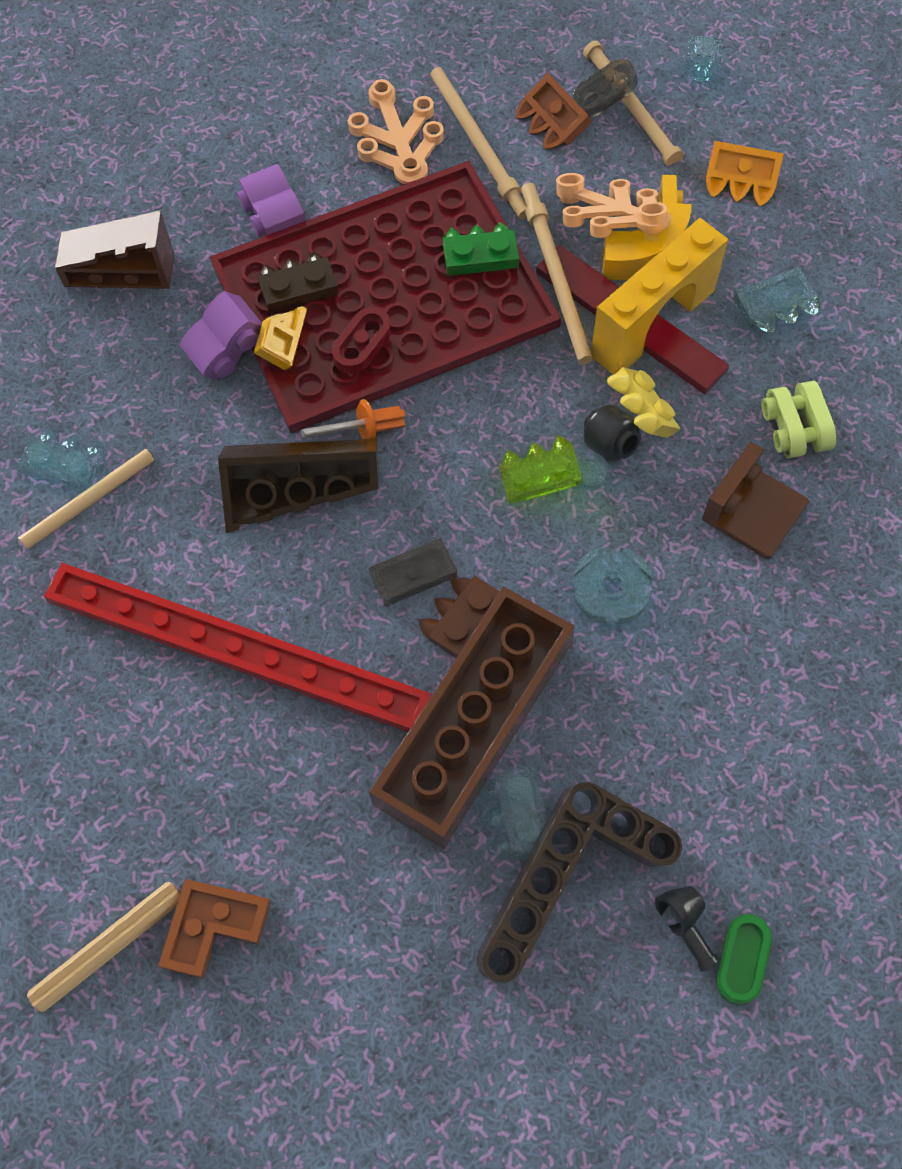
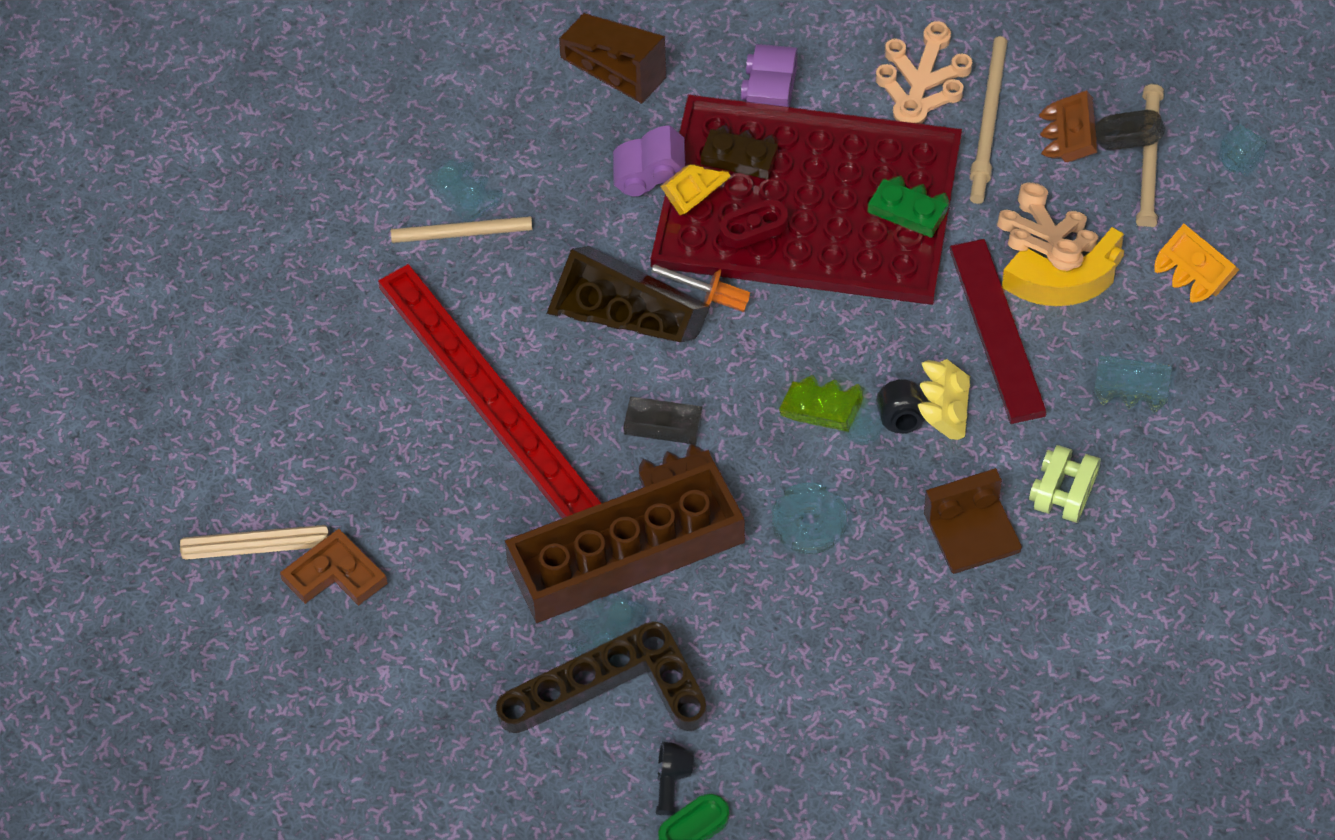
camera: 35 degrees right, 10 degrees down
tan bar [521,183,593,365] -> none
yellow arch [591,218,728,375] -> none

